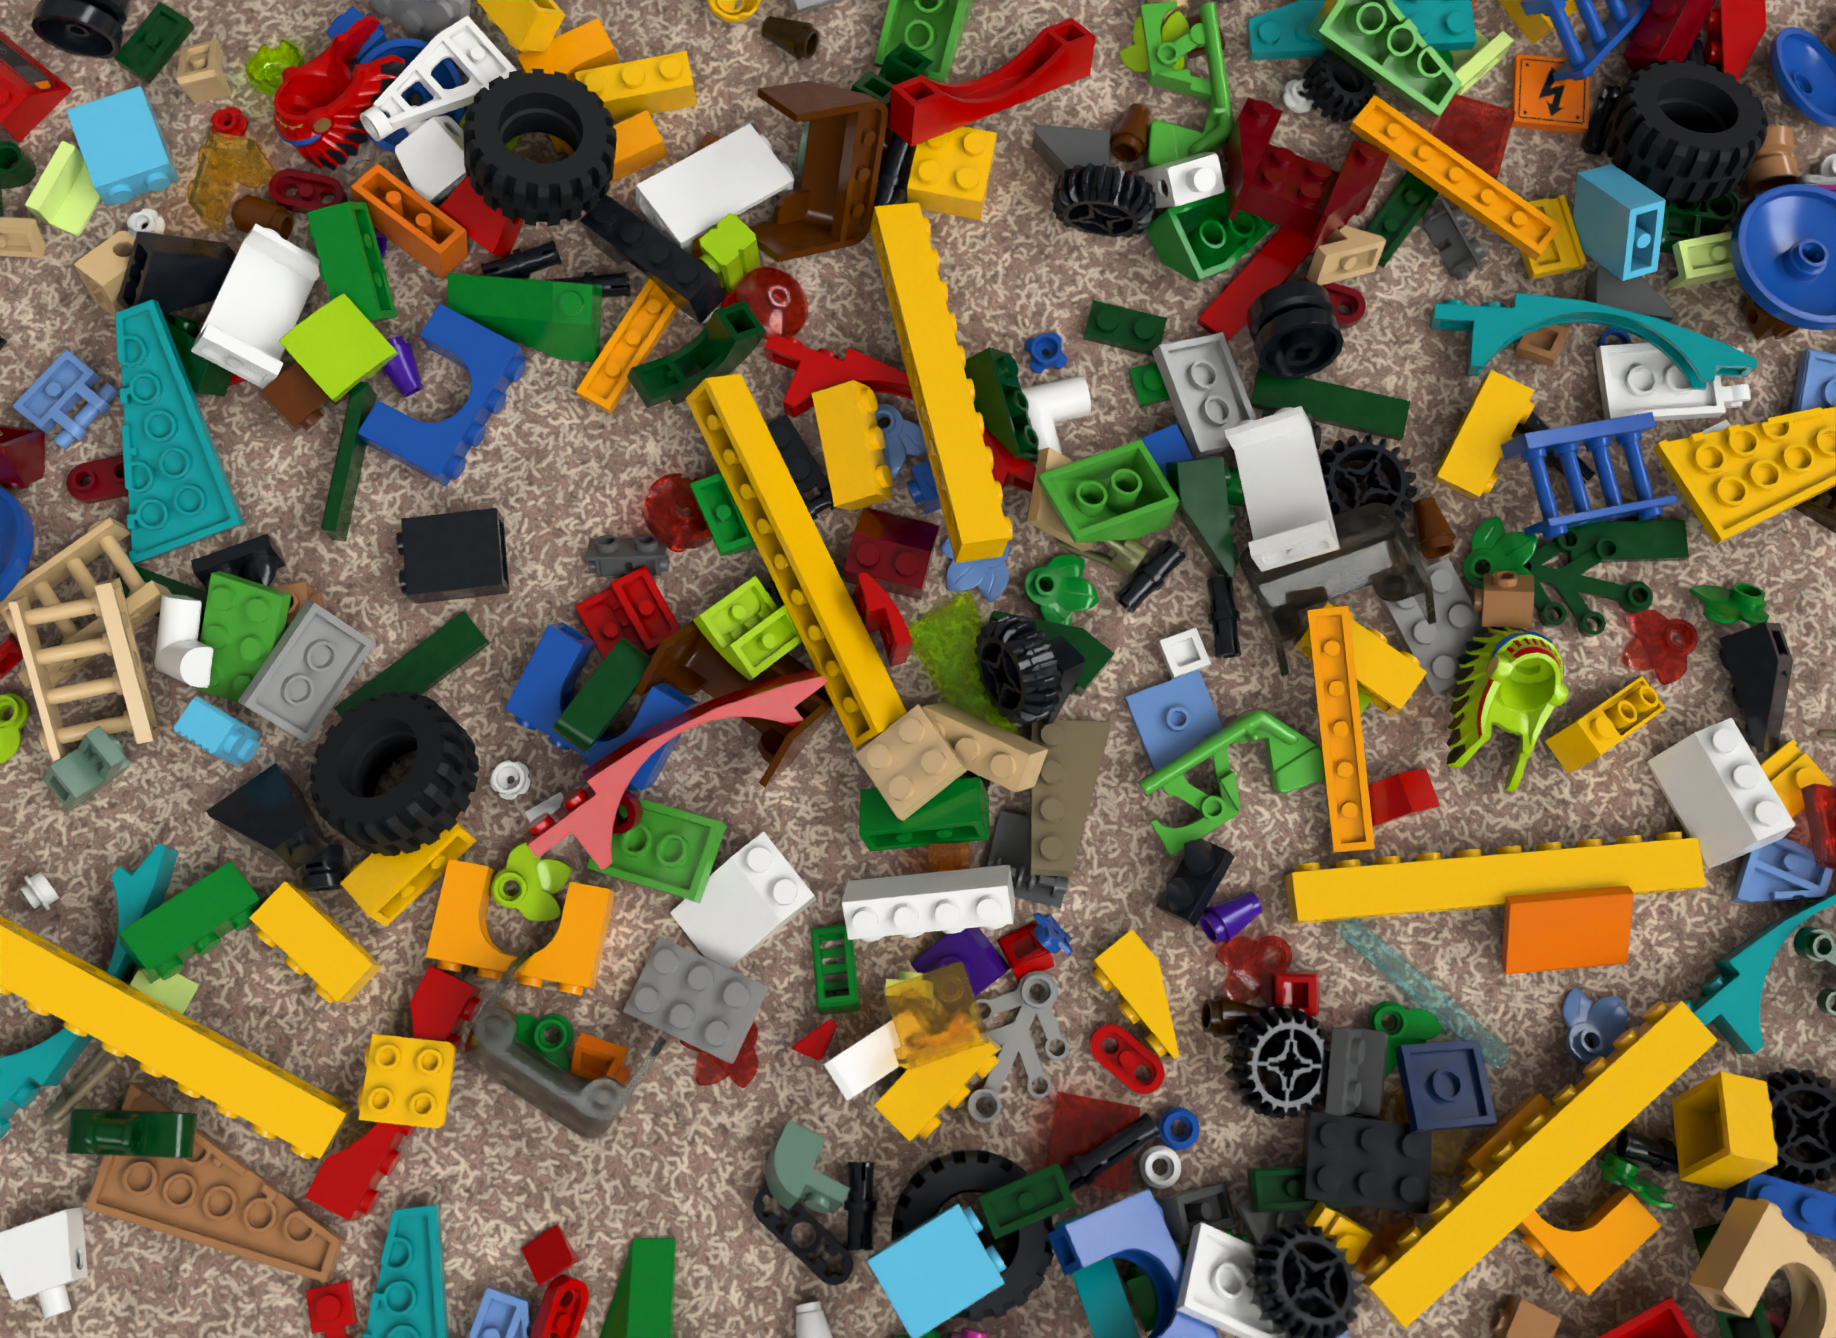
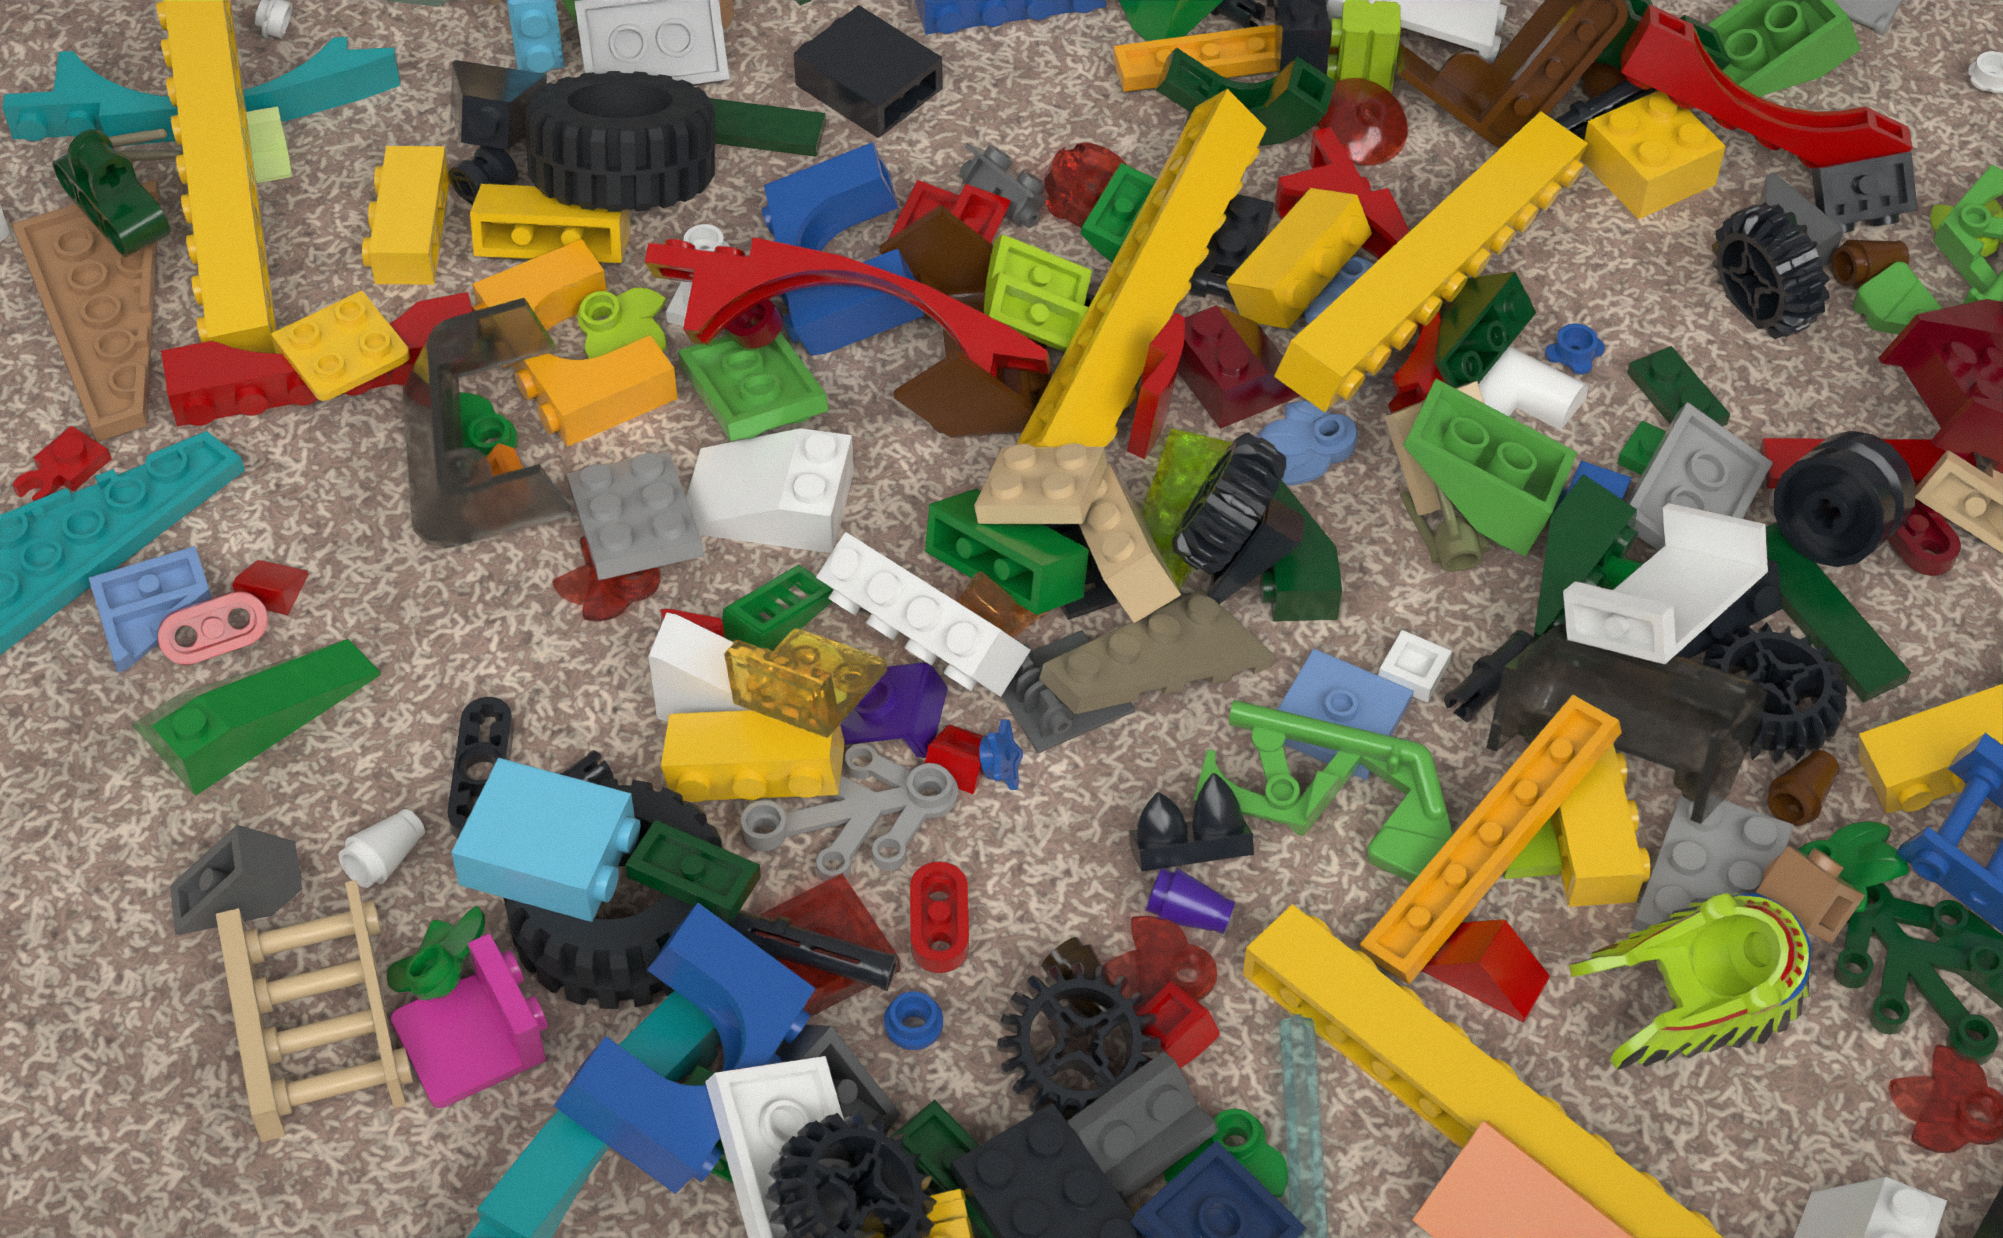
camera: 50 degrees right, 25 degrees down
green brick [118,861,260,984] -> none
dark green piece [552,637,652,754] -> none
sand green brick [765,1119,850,1214] -> none
green plate [1023,554,1099,626] -> none
yellow slope [1090,929,1179,1060] -> none
black pin [1114,540,1186,613] -> none
white torso [1138,152,1225,208] -> none
white plate [1139,1145,1181,1189] -> none
green wedge [1145,188,1276,282] -> none
yellow slope [1545,676,1666,774] -> none
none -> black bracket [1811,151,1918,233]

